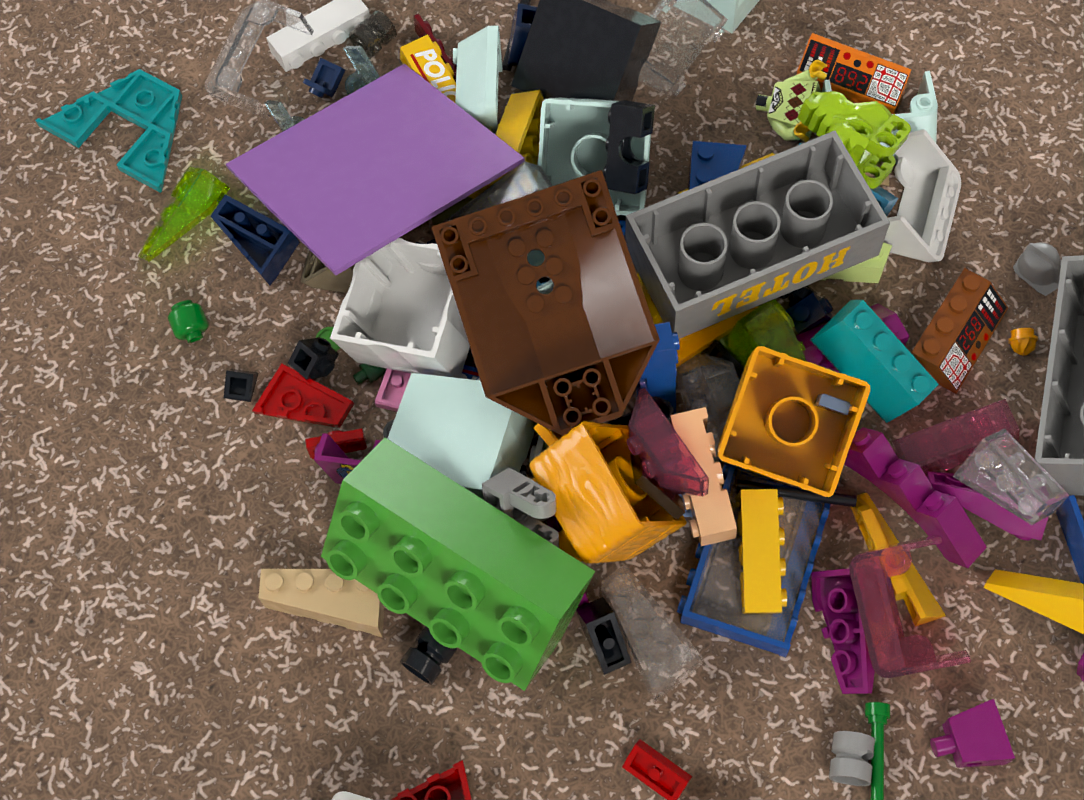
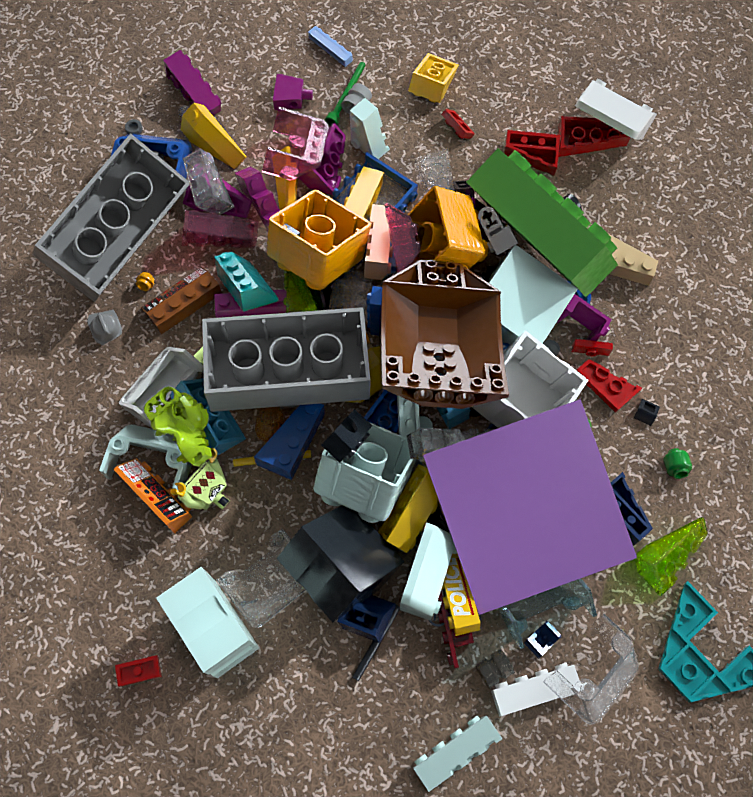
camera: 165 degrees left, 5 degrees up
black brick [288,337,339,380] -> none
none -> light aqua wedge [350,98,390,159]
none -> red wedge [504,130,560,176]

